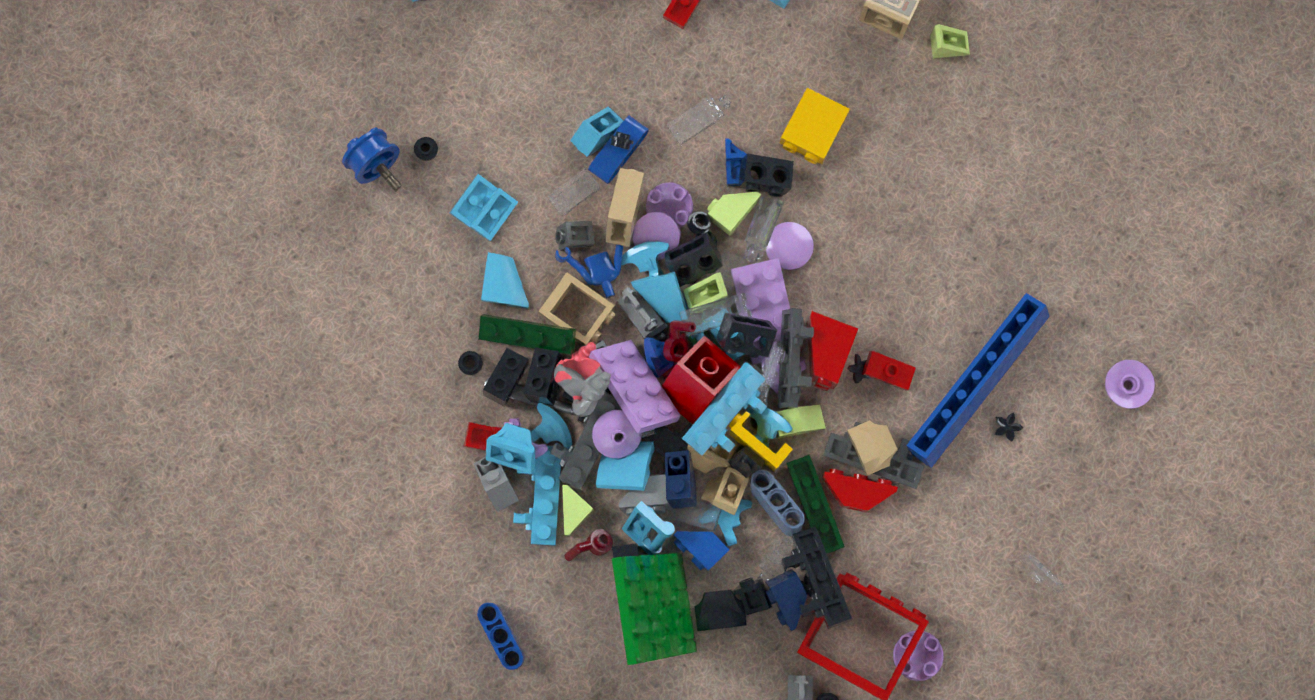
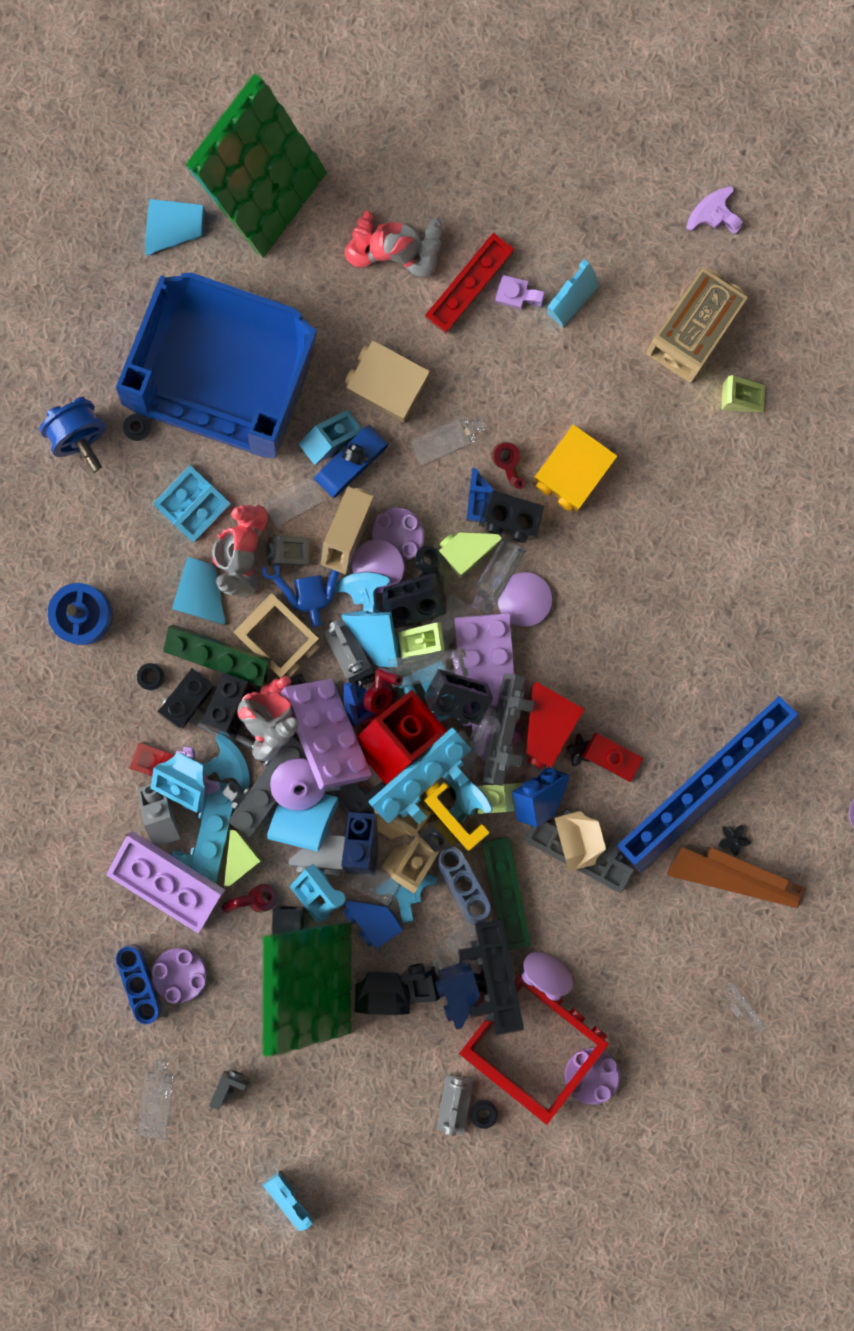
camera: 10 degrees right, 5 degrees up
red slope [822,469,898,512] -> none
none -> blue wheel [47,583,113,645]
none -> lavender plate [106,830,225,934]
none -> blue slope [116,272,317,459]
none -> lavender dish [151,948,207,1003]
none -> hair [212,505,268,598]
none -> tan brick [345,340,430,423]
none -> dark red plate [491,442,525,489]
none -> blue slope [512,768,570,827]
none -> lavender dish [522,952,573,1001]
none -> dark orange wedge [667,846,806,908]

